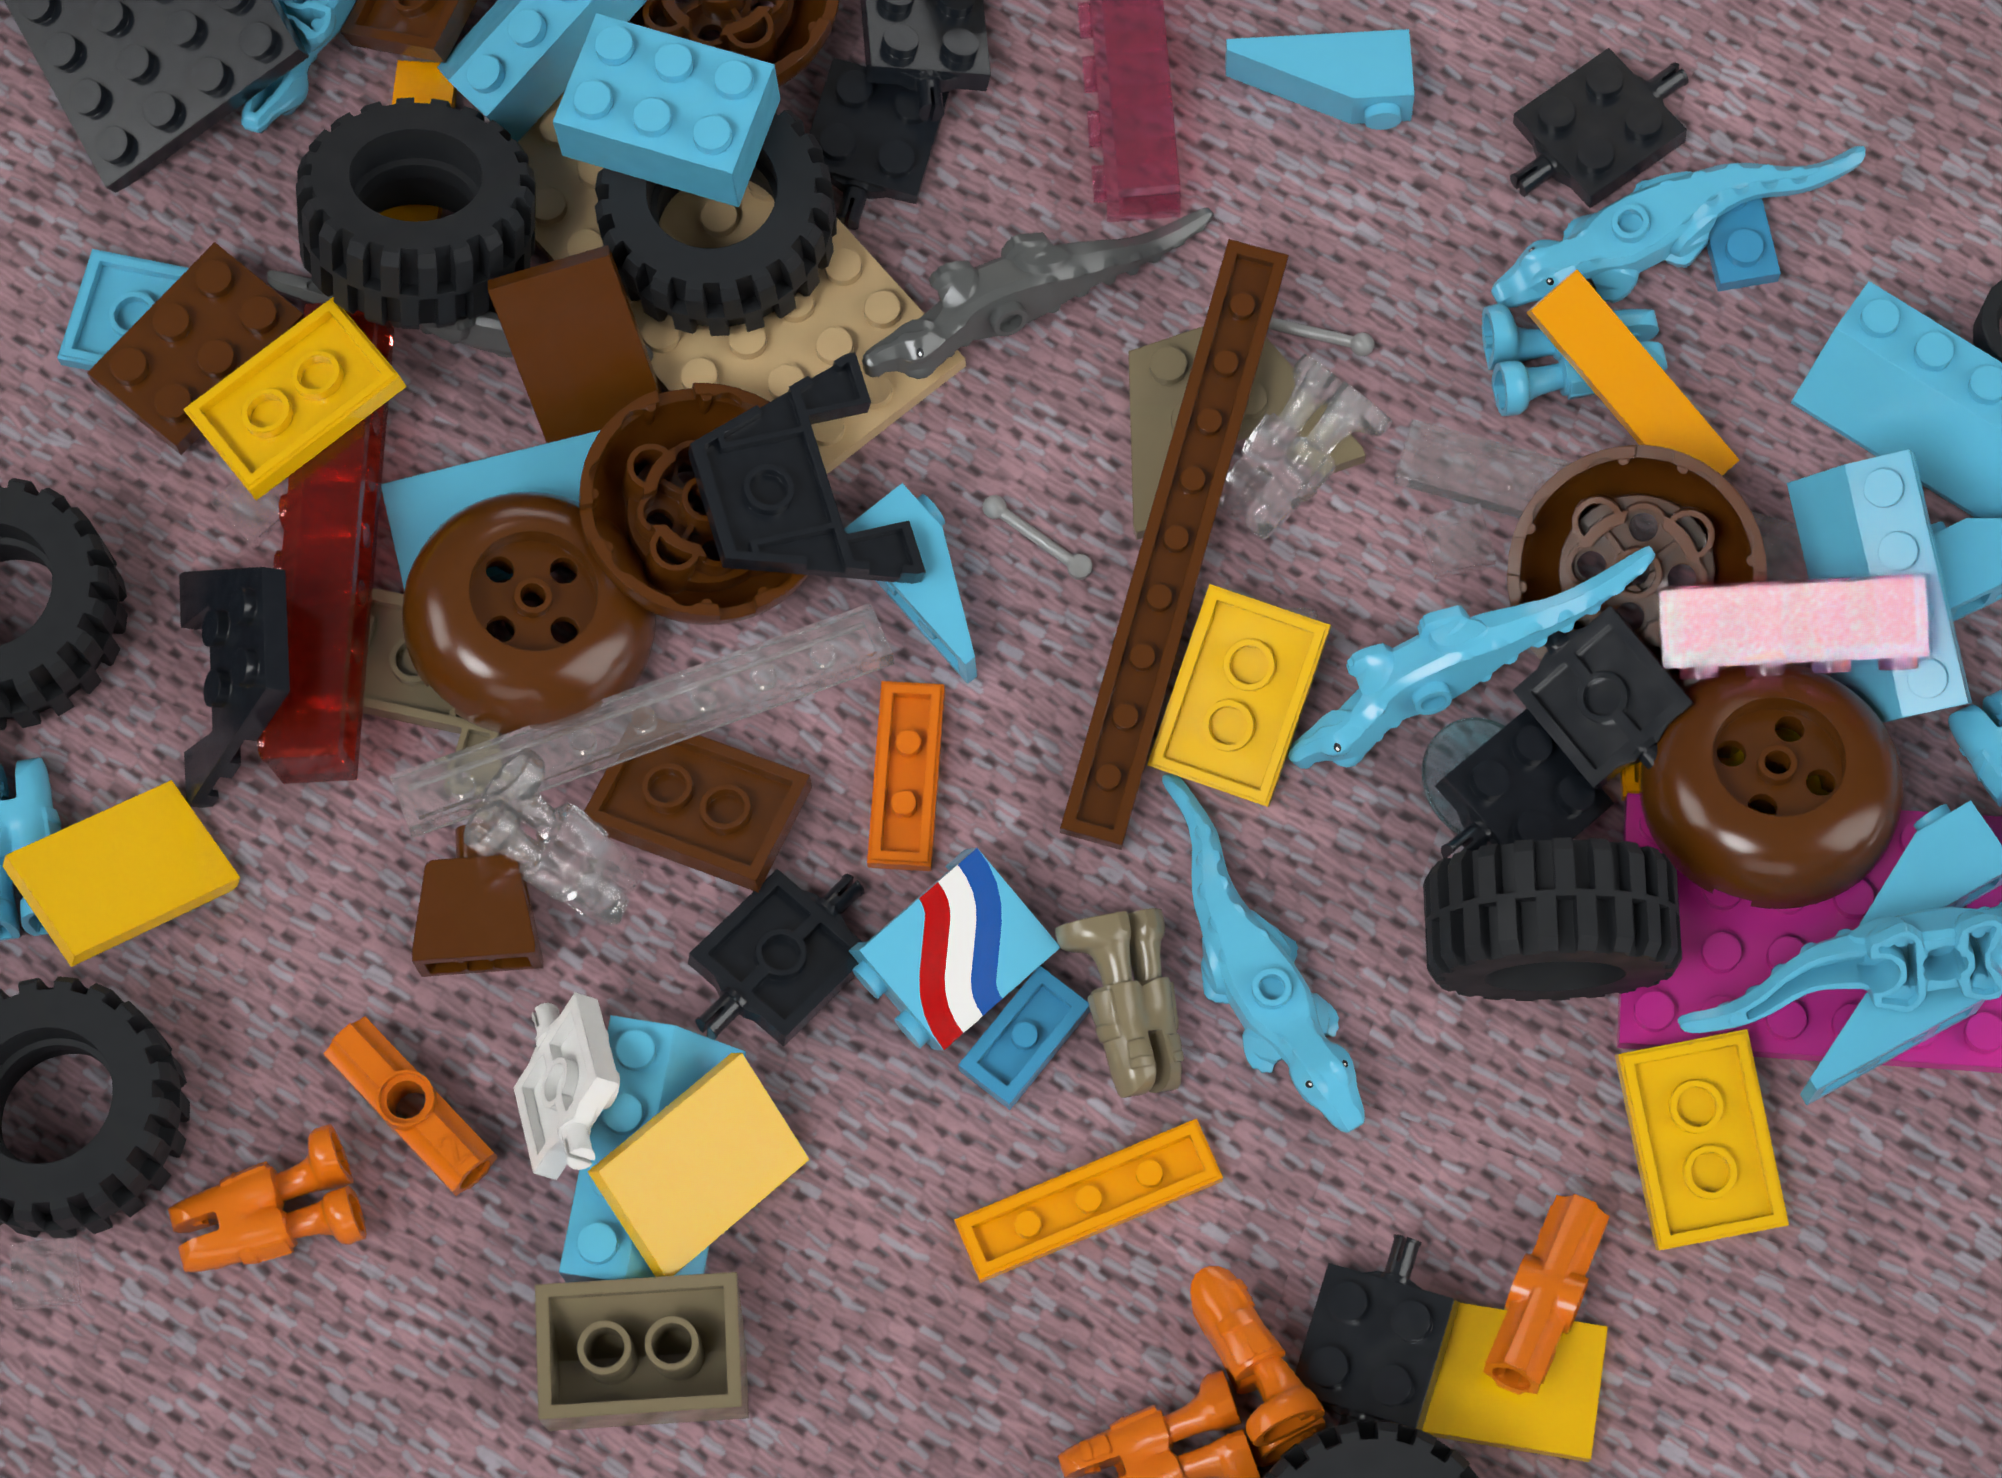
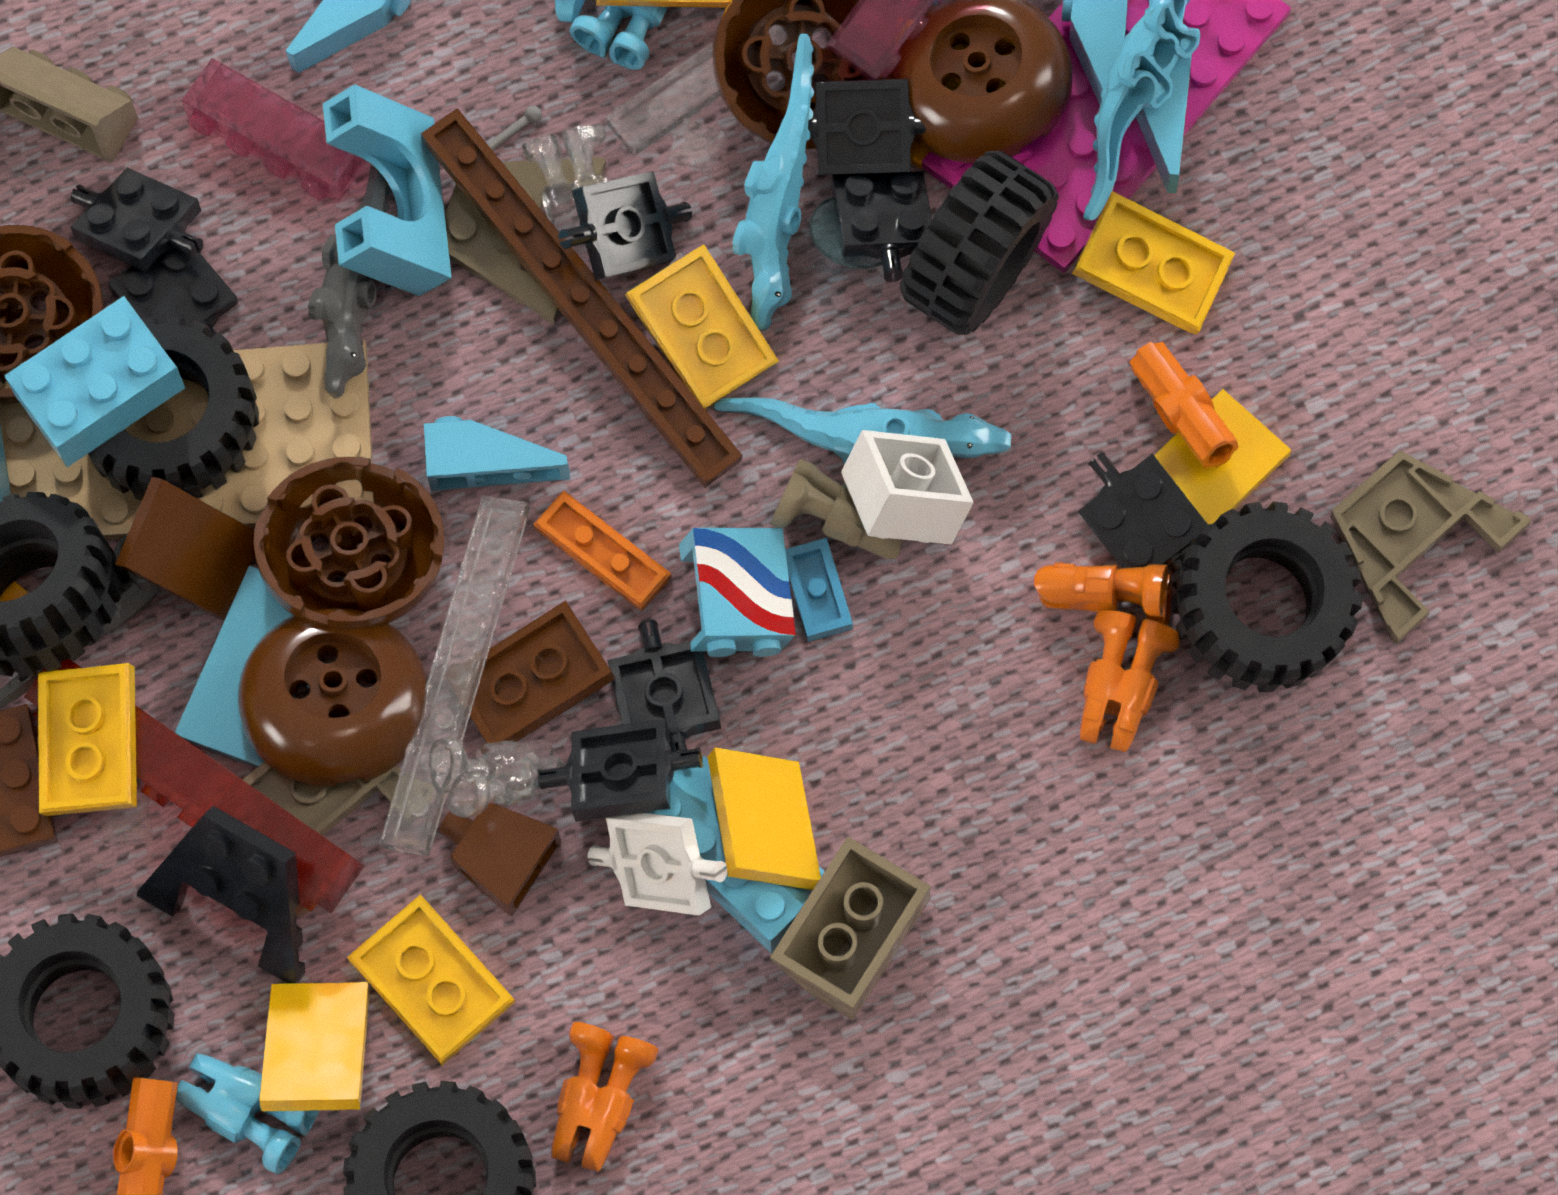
camera: 55 degrees left, 0 degrees up
orange piece [323,1016,498,1196] -> none
black wing [688,352,926,584] -> none
light orange tile [954,1118,1223,1283] -> none
light grey hinge [982,495,1092,580] -> none
none -> medium azure arch [323,84,452,296]
none -> yellow tile [347,894,515,1066]
none -> black plate [538,719,703,822]
none -> black plate [558,171,692,280]
none -> white brick [841,430,974,544]

